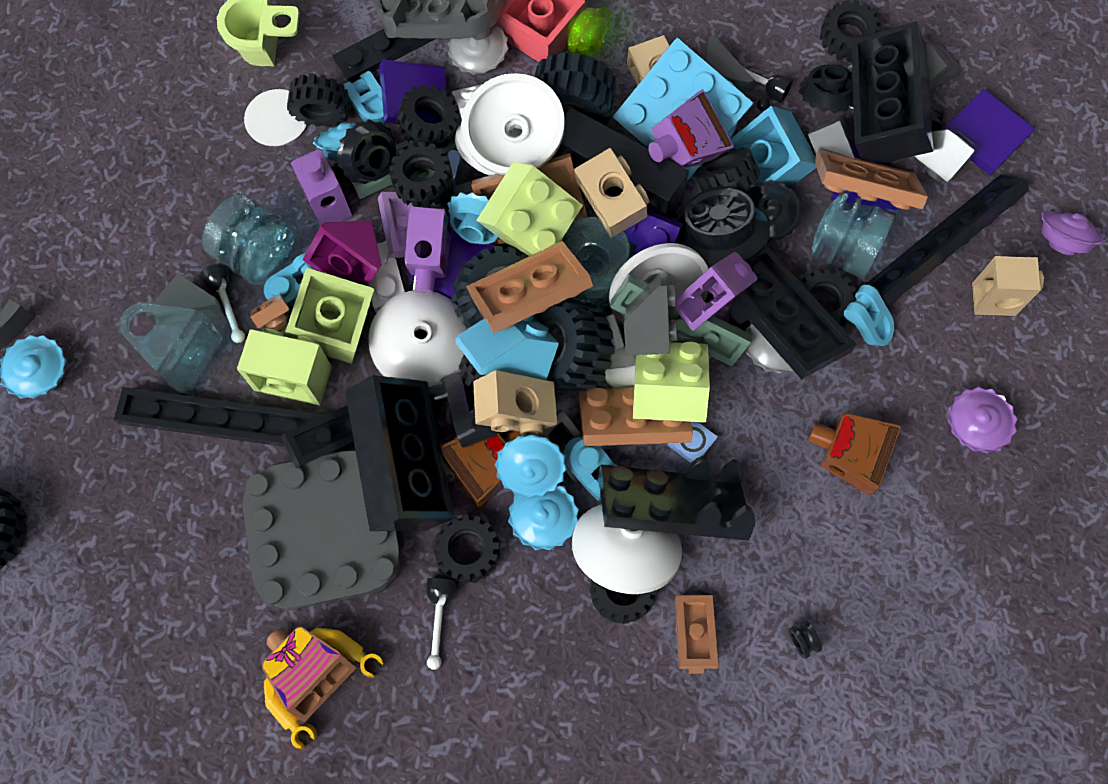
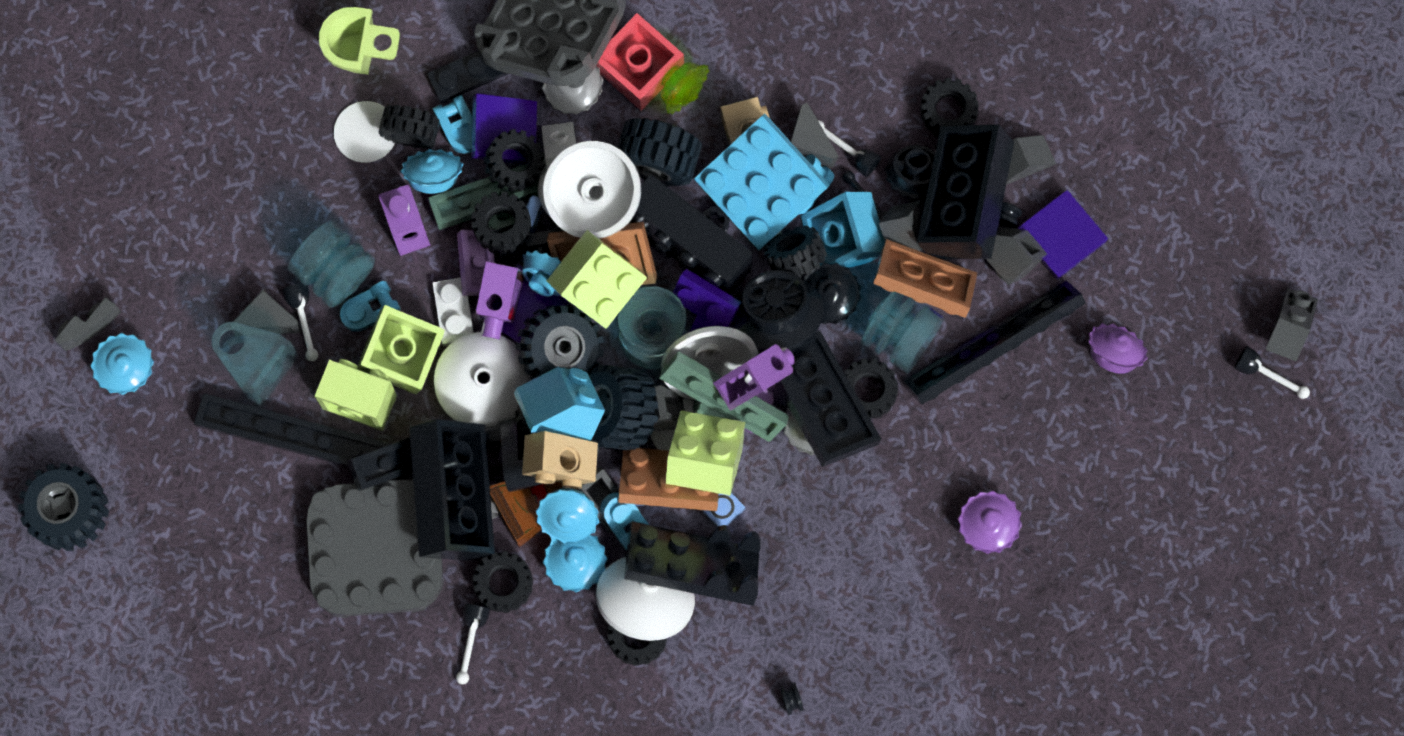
camera: 10 degrees right, 5 degrees up
nougat plate [250,293,289,332] -> none
torso [262,626,383,749] -> none
magenta slope [303,221,382,286] -> none
black piece [337,119,397,184] -> none
nougat plate [466,241,593,334] -> none
tan brick [574,148,650,238] -> none
dark grey slope [624,272,677,355] -> none
medium lavender torso [648,89,734,168] -> none
nougat plate [675,595,719,674] -> none
dark orange torso [807,414,901,496] -> none
medium azure plate [844,285,894,346] -> none
tan brick [972,256,1044,316] -> none

